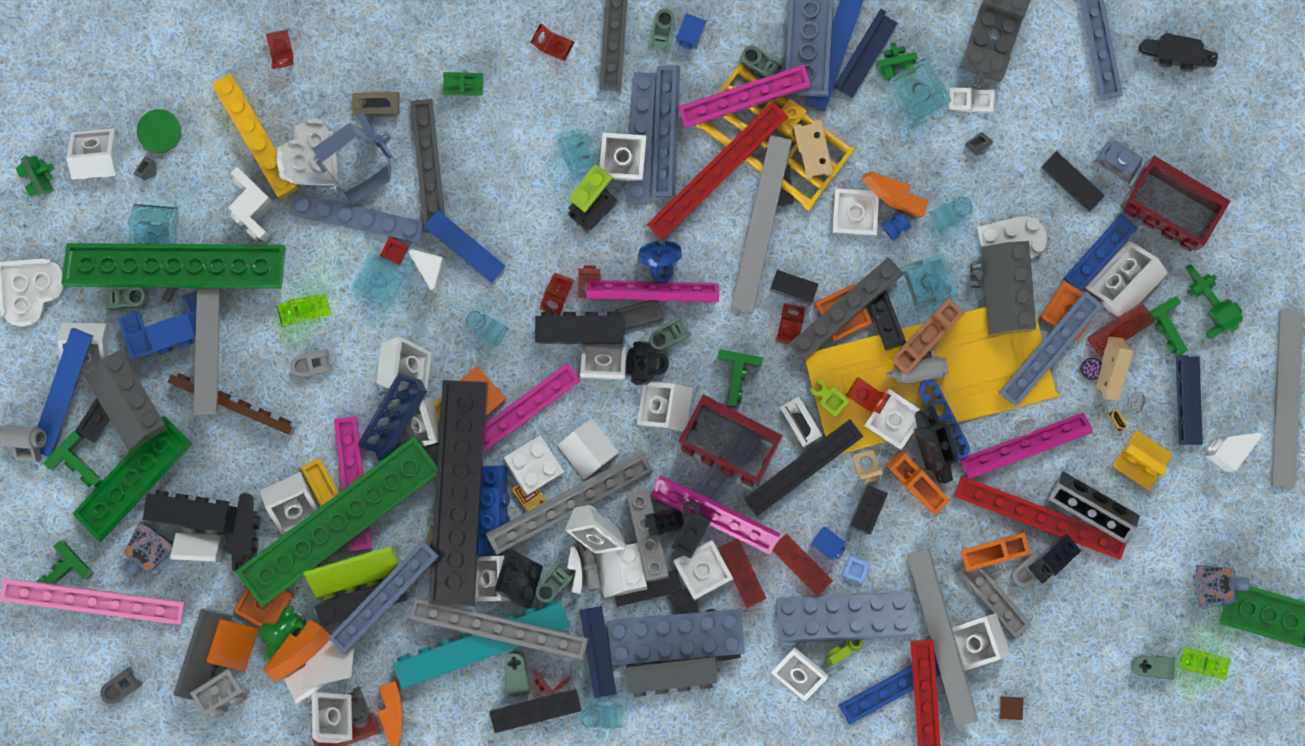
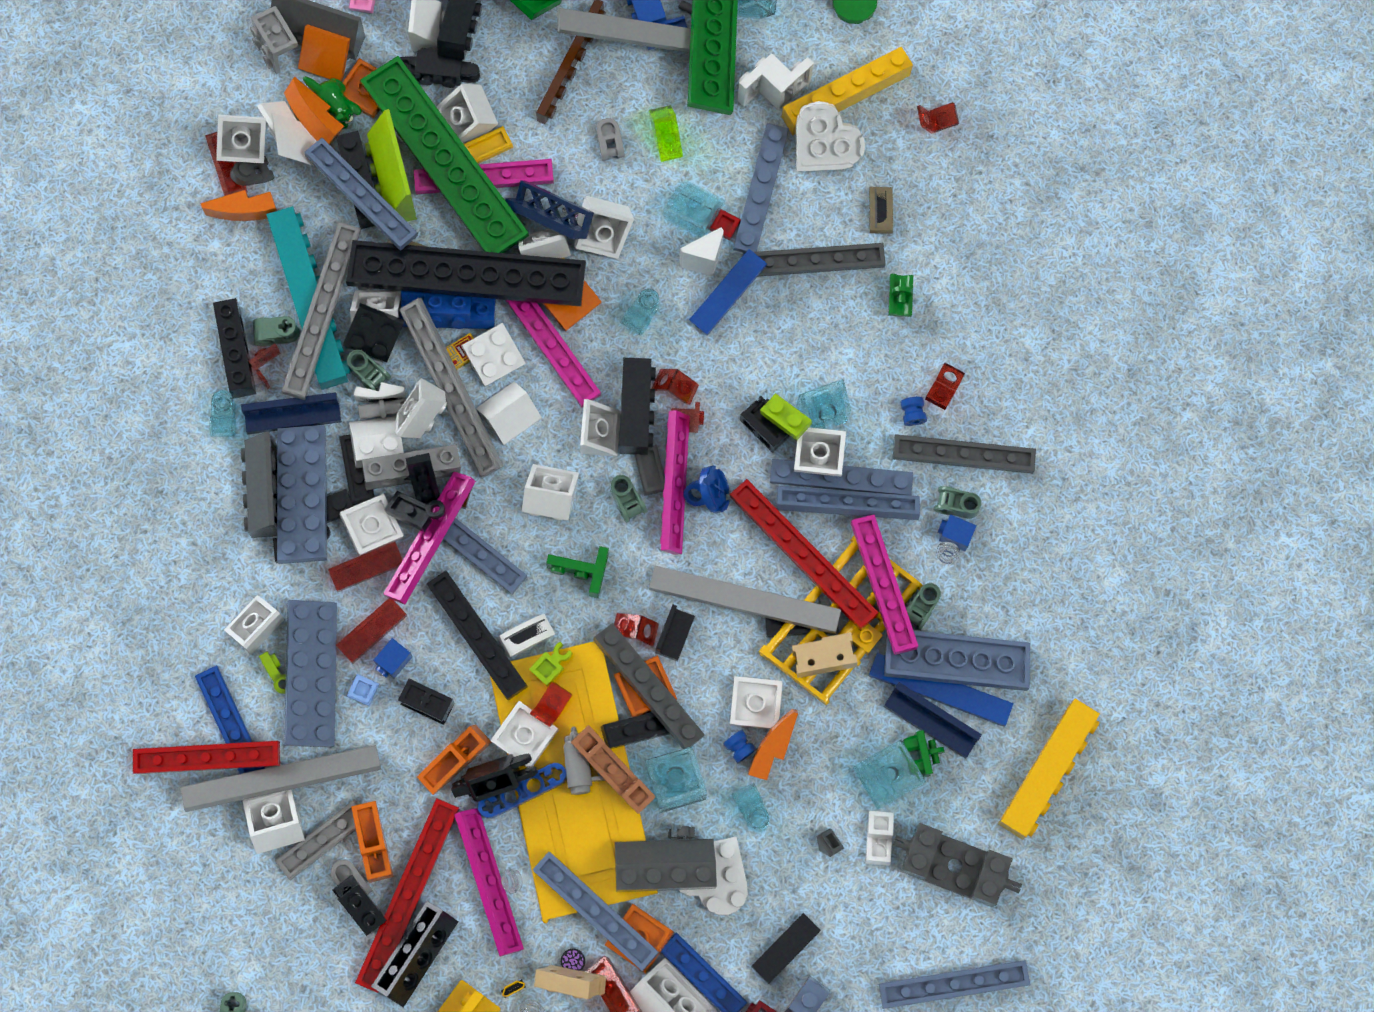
camera: 90 degrees right, 10 degrees down
sand blue piece [312,112,392,204] -> none
black tile [626,341,669,385] -> none
dark red hose [678,394,783,488] -> none
tan bracket [853,450,883,483] -> none
reddish brown tile [999,696,1024,720] -> none
none -> blue wheel [900,396,927,426]

